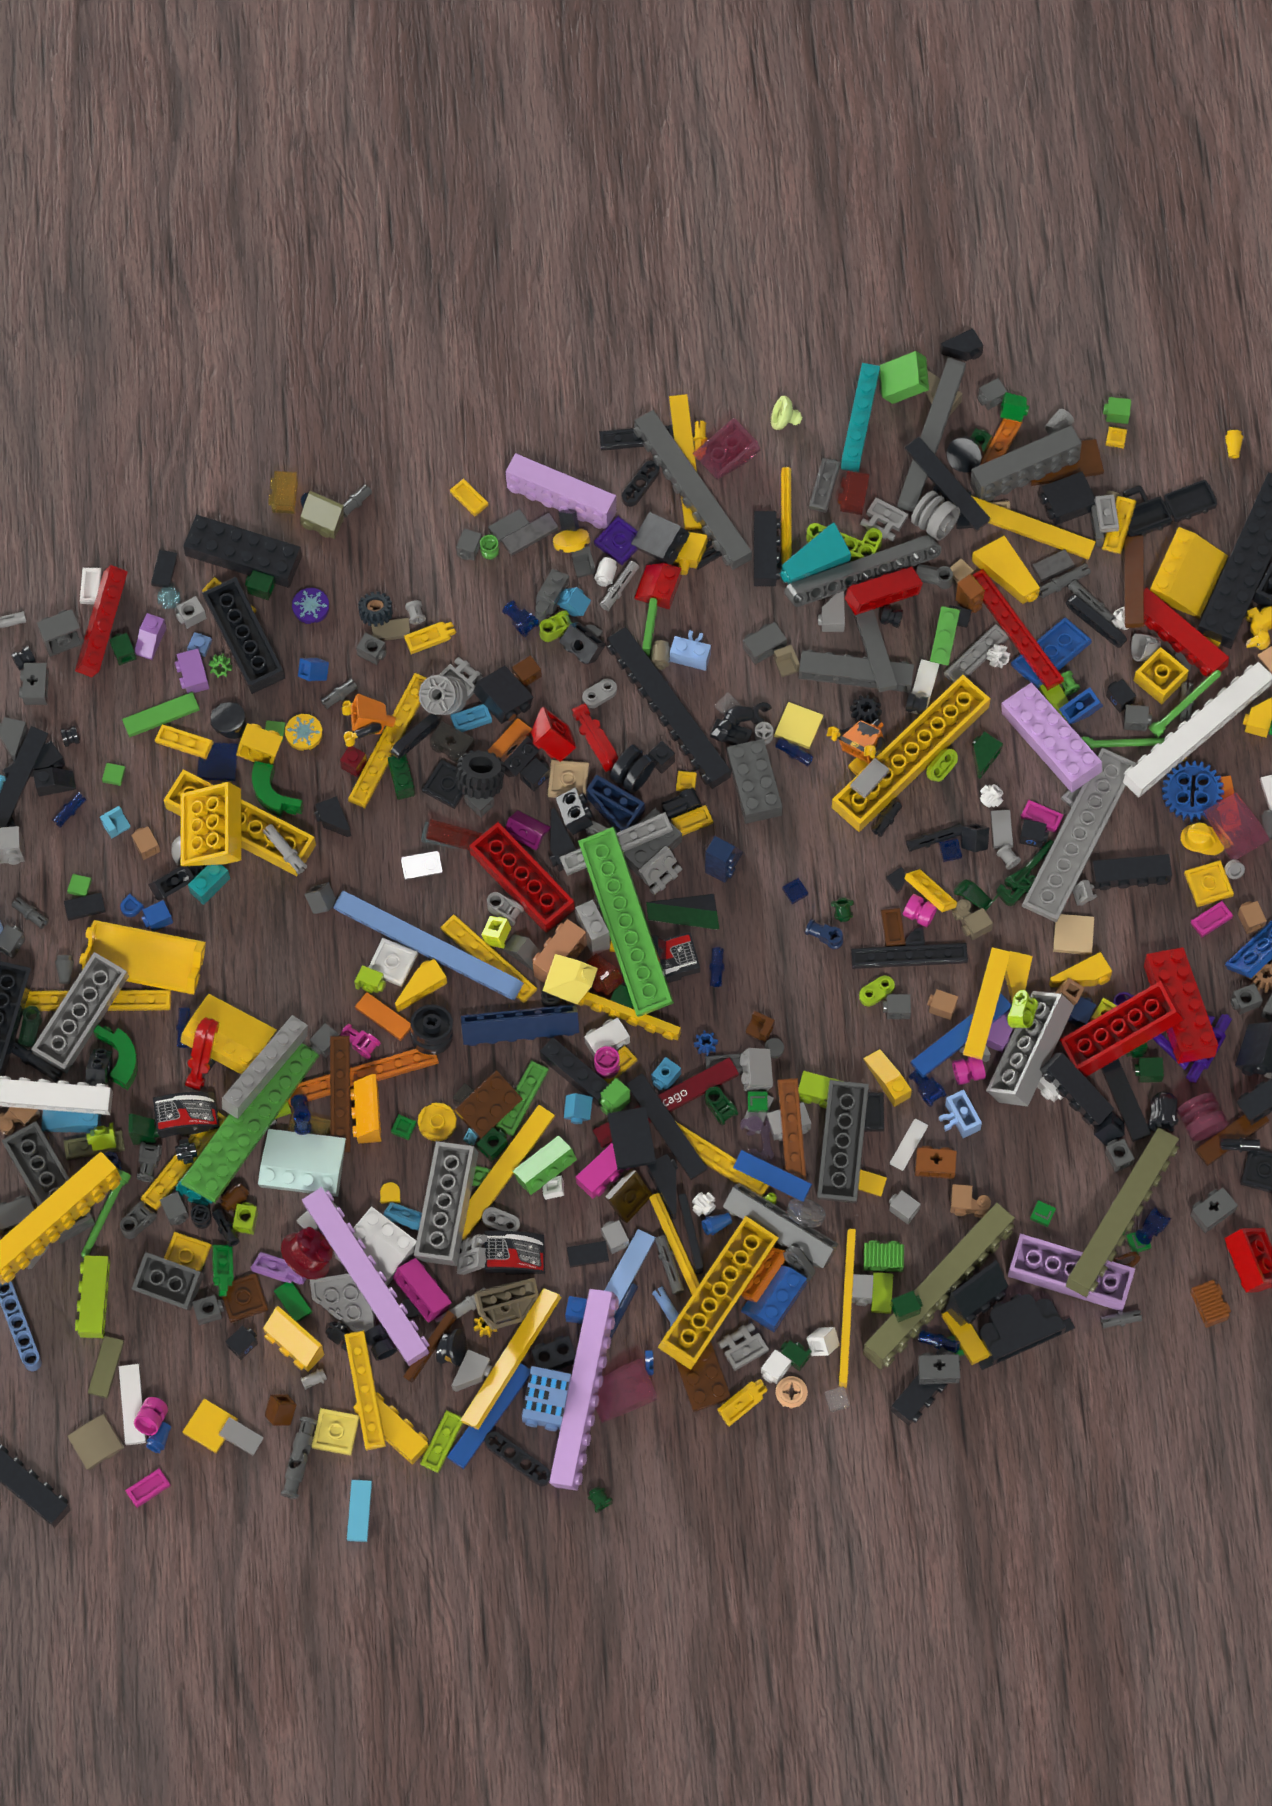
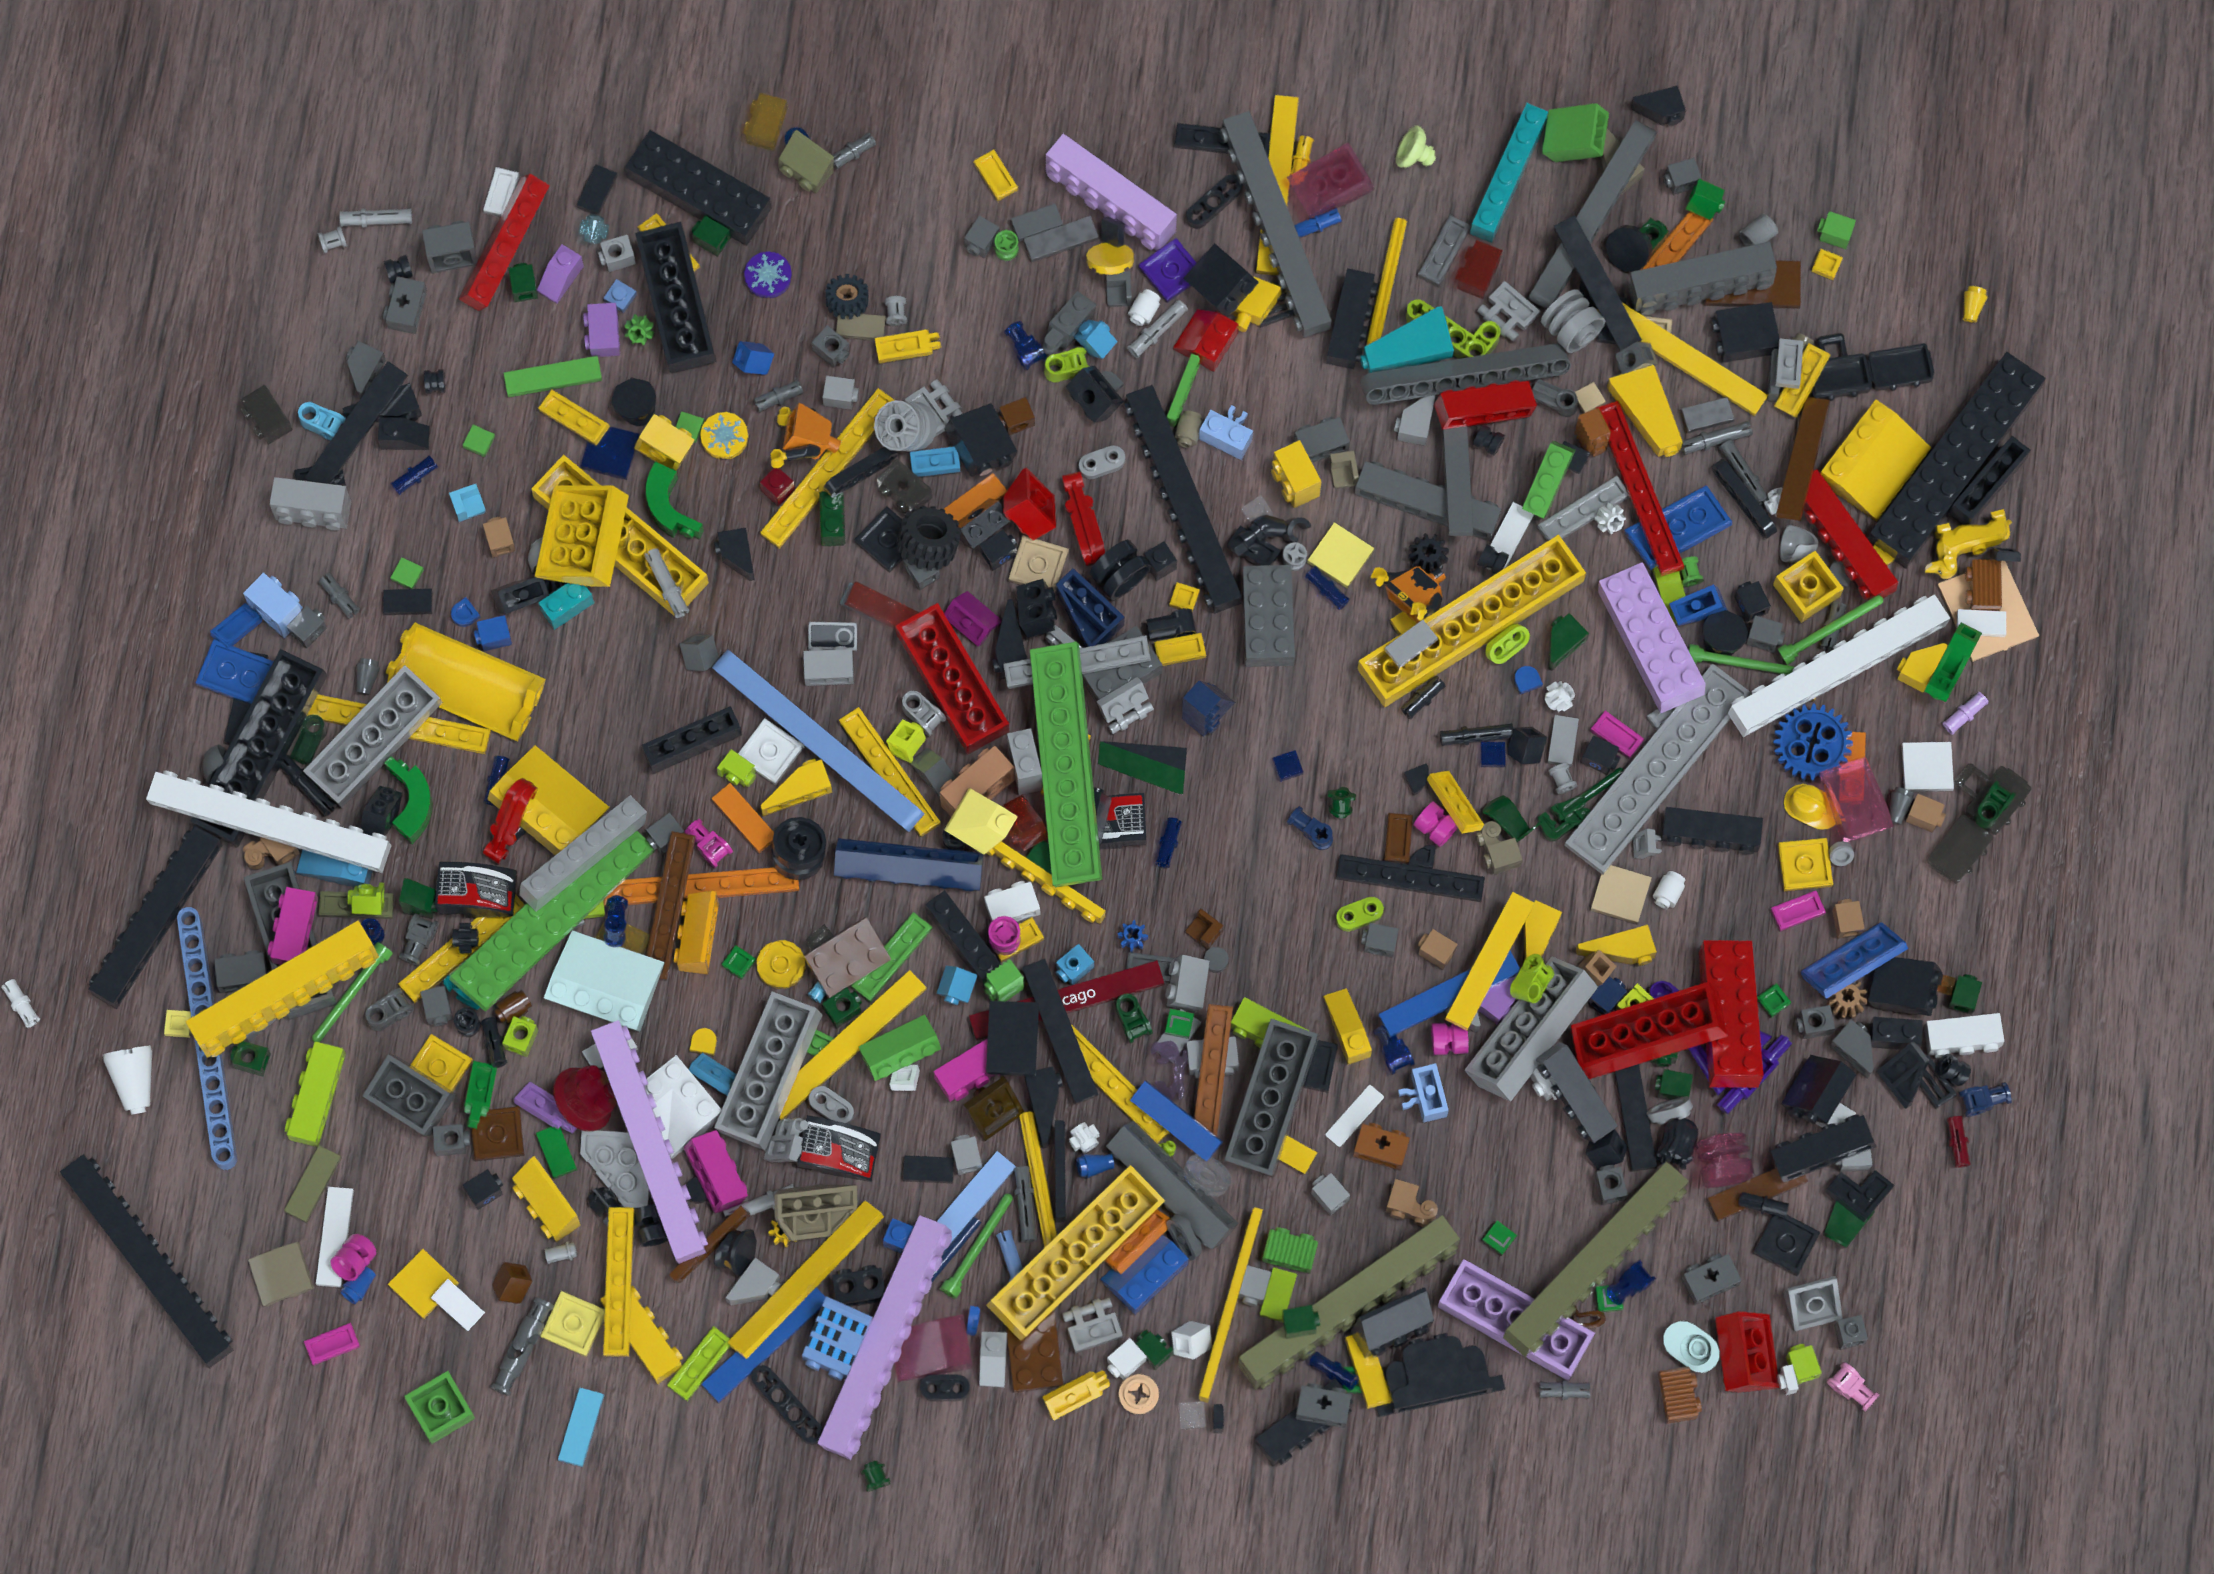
camera: 10 degrees right, 5 degrees up
none -> dark green brick [230,1041,271,1077]
none -> dark pink brick [268,887,318,965]
none -> bright green brick [404,1371,475,1444]
none -> black brick [642,706,742,774]
none -> light grey brick [804,646,854,686]
none -> light grey brick [823,376,859,410]
none -> black plate [920,1374,970,1401]
none -> bright green piece [940,1193,1013,1299]
none -> light grey slope [979,1332,1007,1388]
none -> black tile [1213,1404,1224,1433]
none -> yellow brick [1271,440,1321,508]
none -> blue axle [1295,208,1342,238]
none -> blue tile [1514,666,1543,695]
none -> dark grey brick [1615,342,1658,374]
none -> light grey plate [1647,1097,1693,1125]
none -> white brick [1653,871,1685,909]
none -> light aqua piece [1664,1321,1719,1373]
none -> black hat [1702,610,1749,656]
none -> green tile [1757,983,1792,1018]

